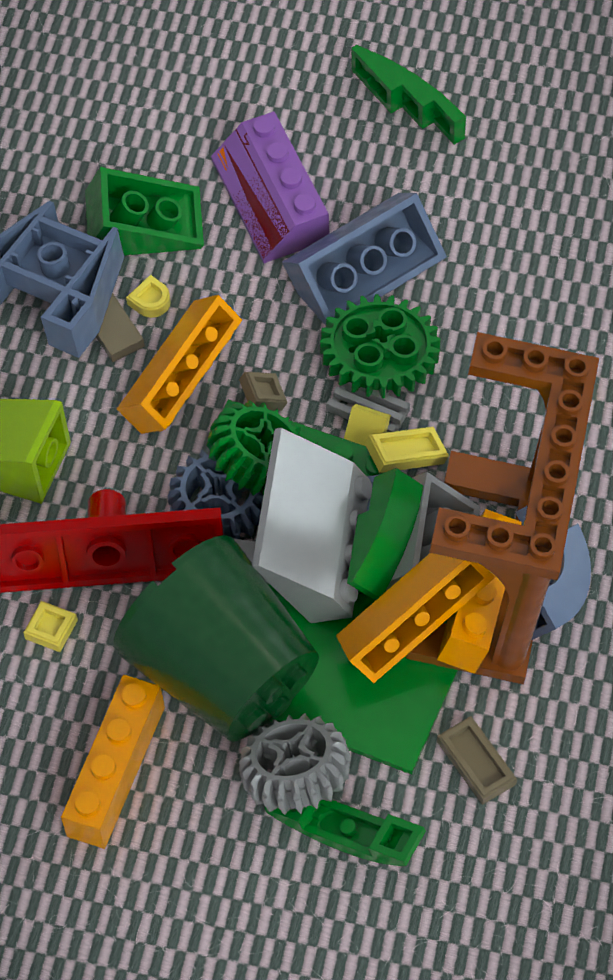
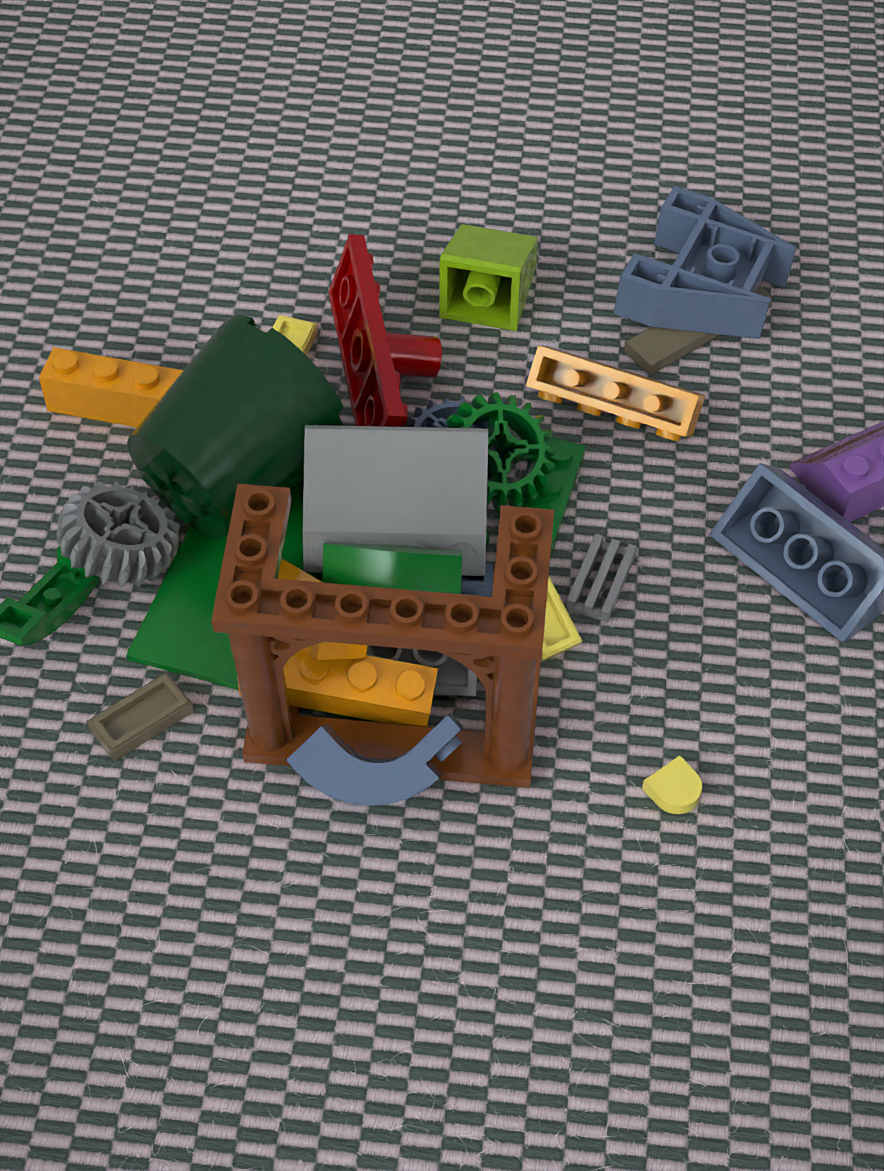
camera: 80 degrees right, 5 degrees down
green slope [85,167,204,256] -> none
light yellow tile [126,275,171,318] -> none
dark tan tile [239,372,288,411] -> none
green gear [320,294,441,398] -> none
light yellow tile [344,404,391,446] -> none

